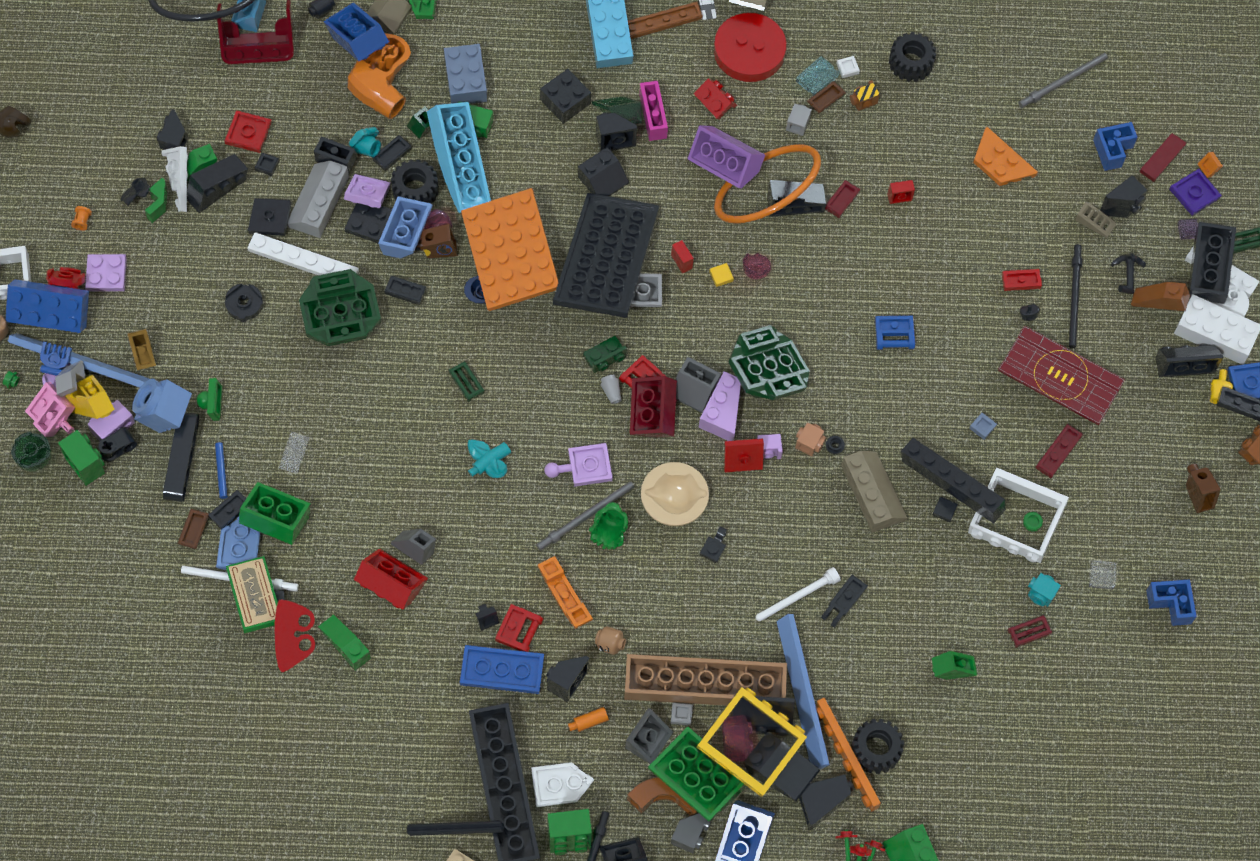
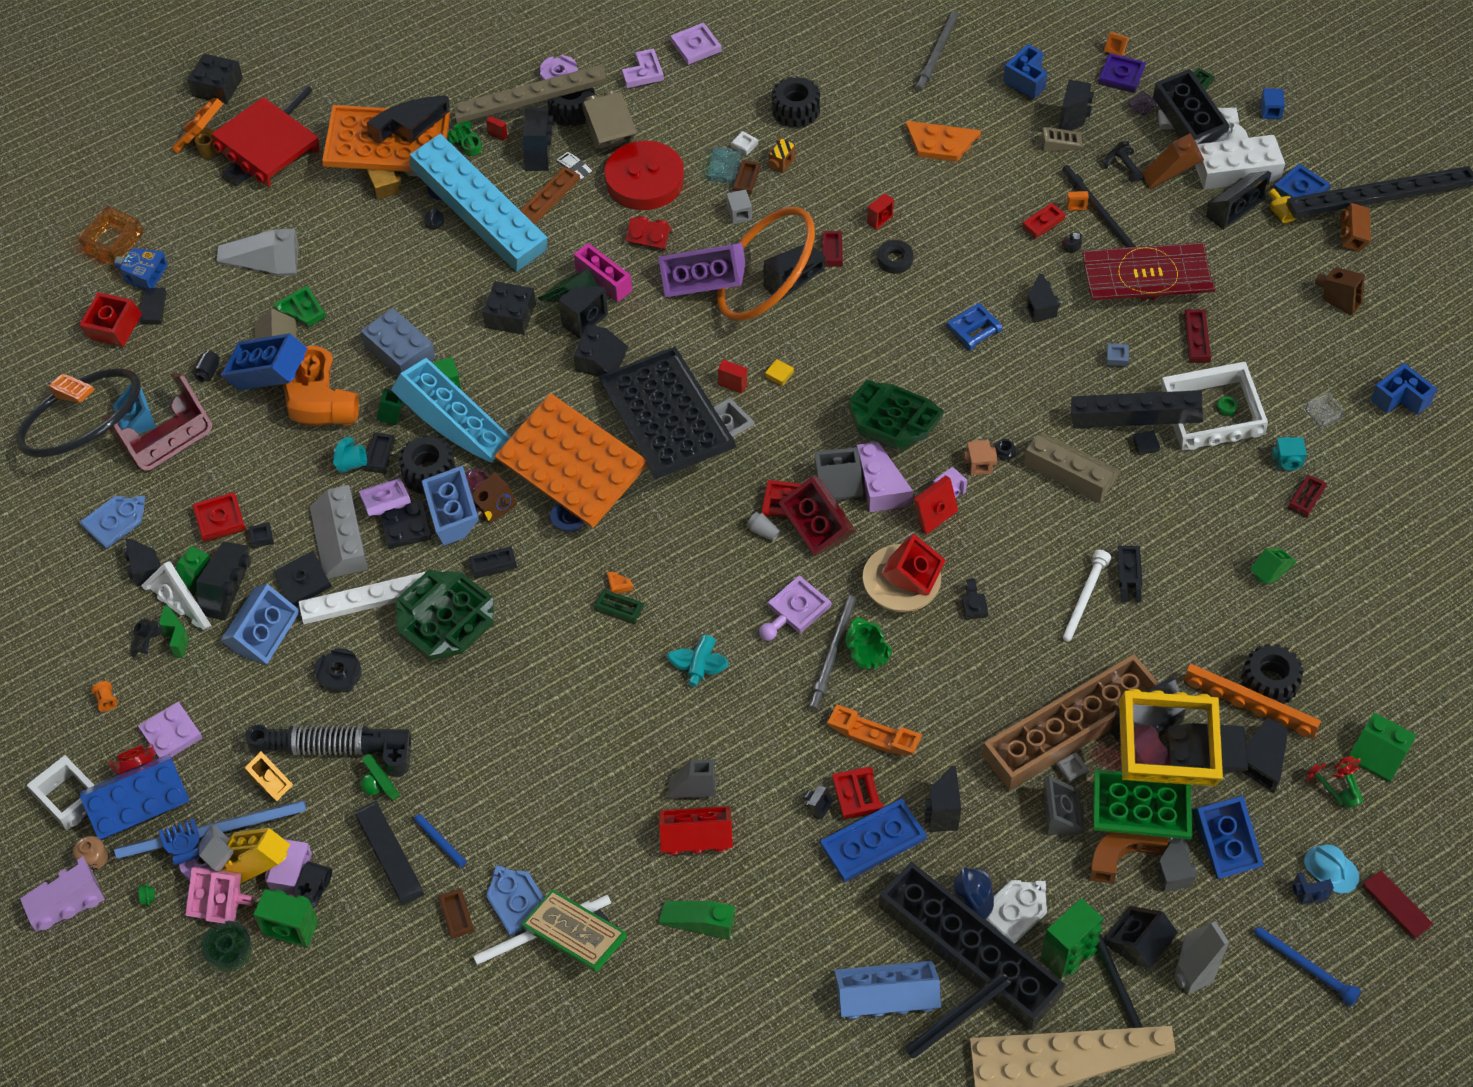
camera: 30 degrees left, 10 degrees down
medium blue piece [132,379,192,433] -> none
black plate [208,490,246,530] -> none
green brick [239,482,311,545] -> none
red piece [275,599,315,672] -> none
clear slope [279,431,310,474] -> none
black brick [314,136,357,174] -> none
orange cylinder [568,707,609,732] -> none
dark green bracket [583,336,627,373] -> none
medium nougat head [595,626,626,655] -> none
clear pink hair [743,253,771,280] -> none
medium blue tile [777,614,830,770] -> none
dark red tile [1139,133,1186,182] -> none
none -> medium blue tile [80,496,146,549]
none -> medium blue slope [220,584,300,665]
none -> black piece [245,724,411,777]
none -> orange tile [607,572,633,594]
none -> medium blue slope [835,961,941,1019]
none -> black tyre [877,240,914,274]
none -> red slope [881,533,946,596]
none -> dark blue piece [953,867,994,920]
none -> black slope [1026,274,1060,323]
none -> orange tile [1066,191,1089,211]

